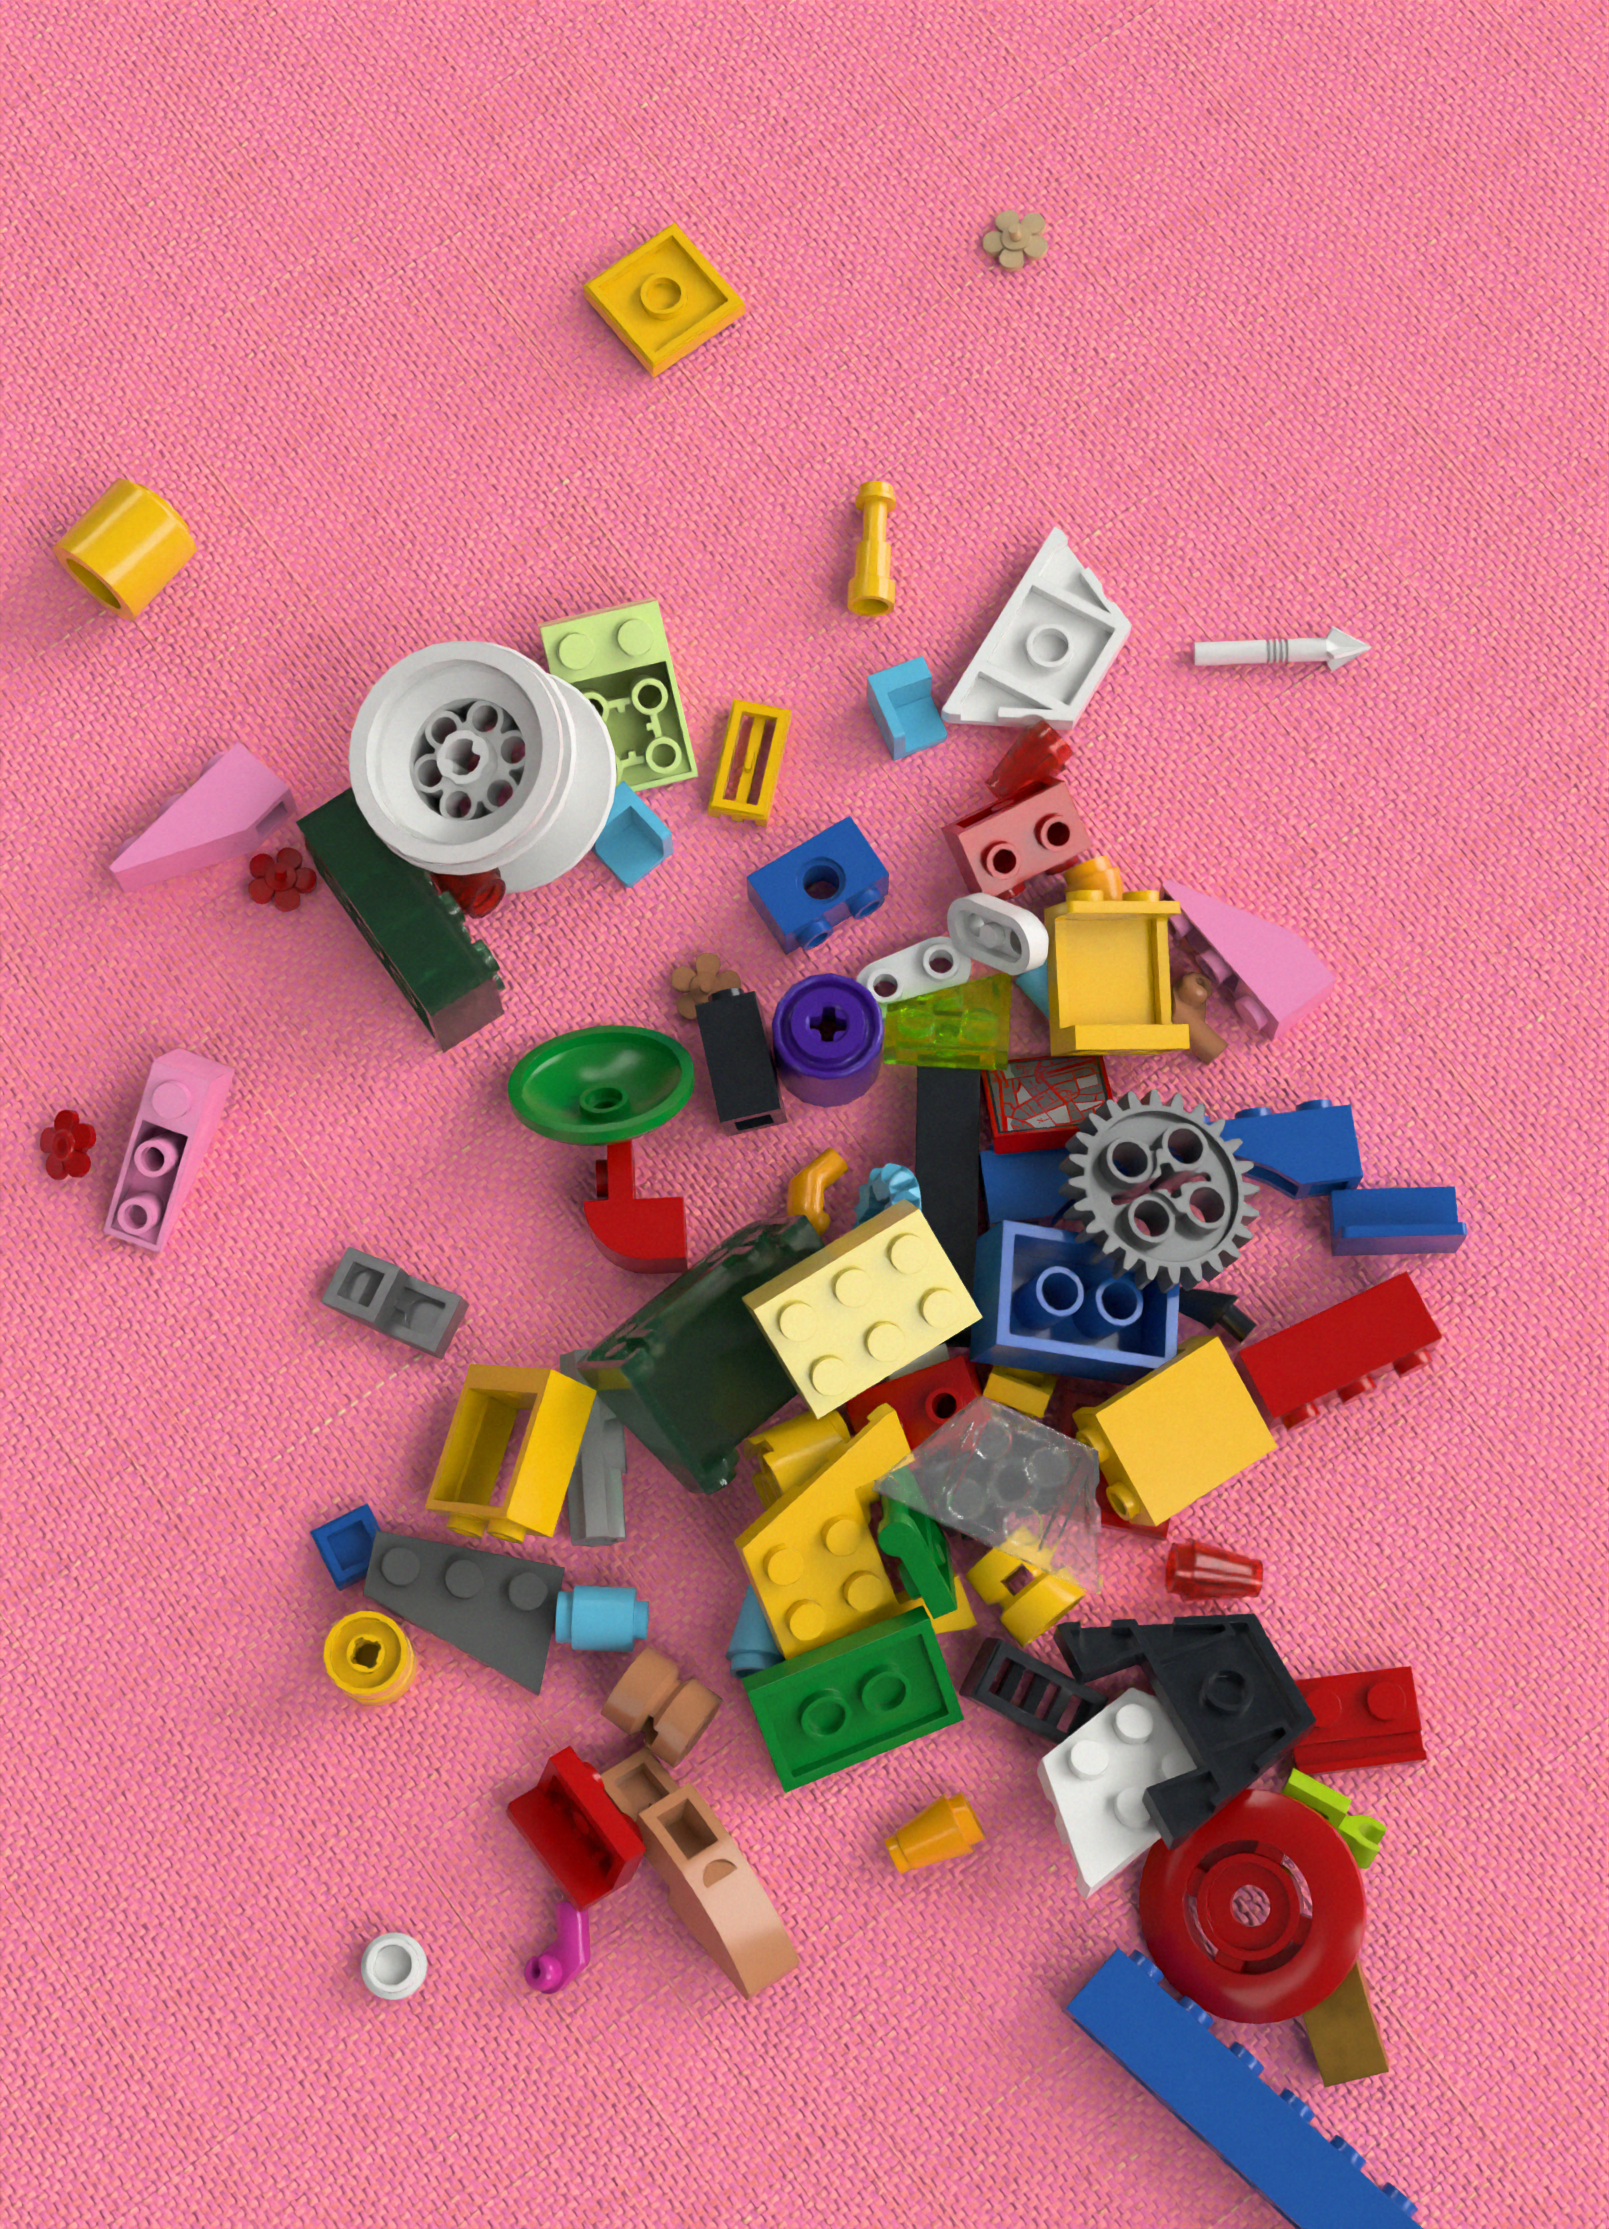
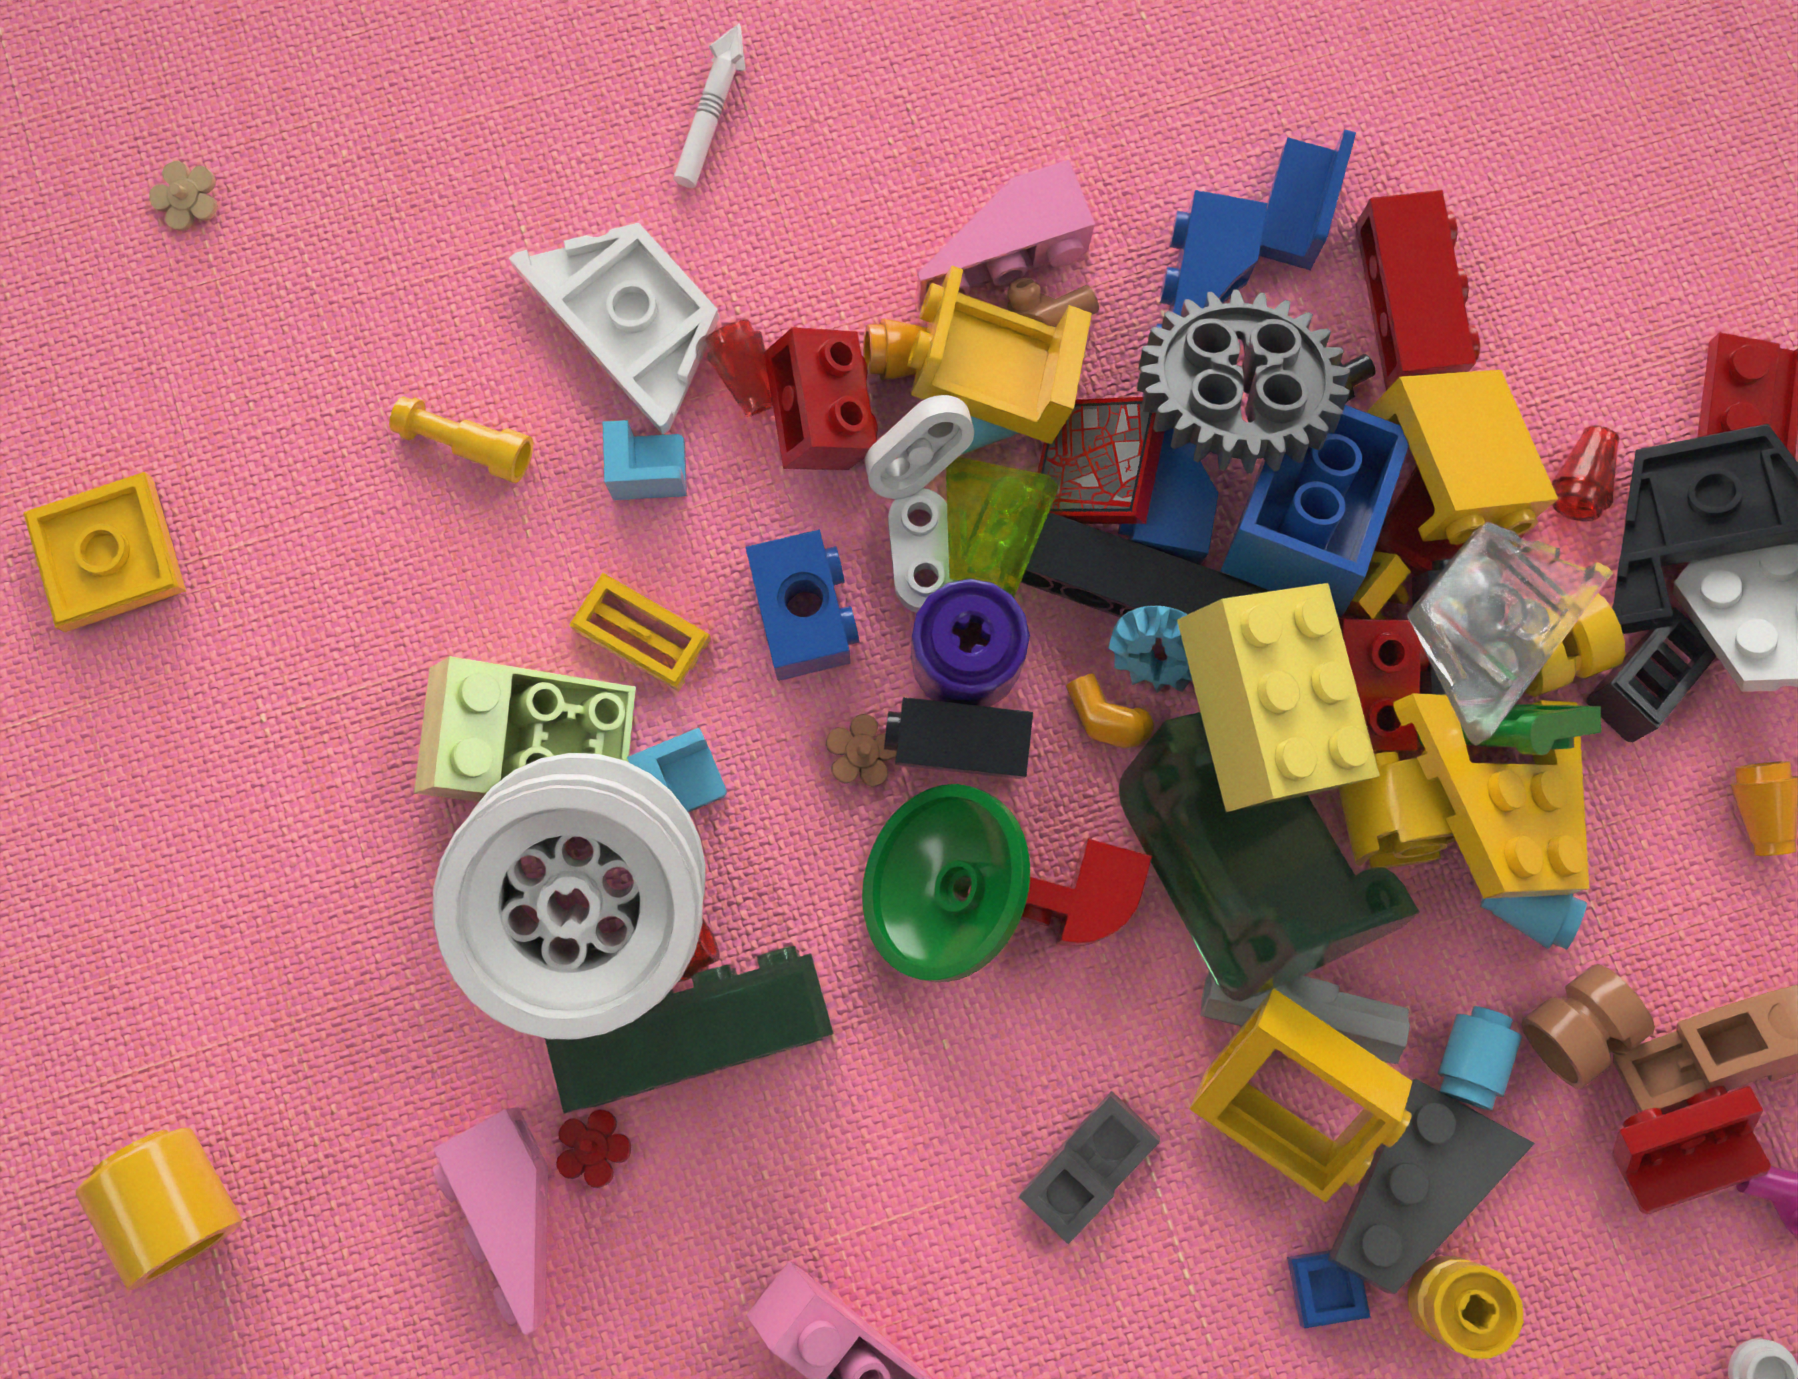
camera: 75 degrees left, 5 degrees up
green plate [741,1605,965,1793] -> none

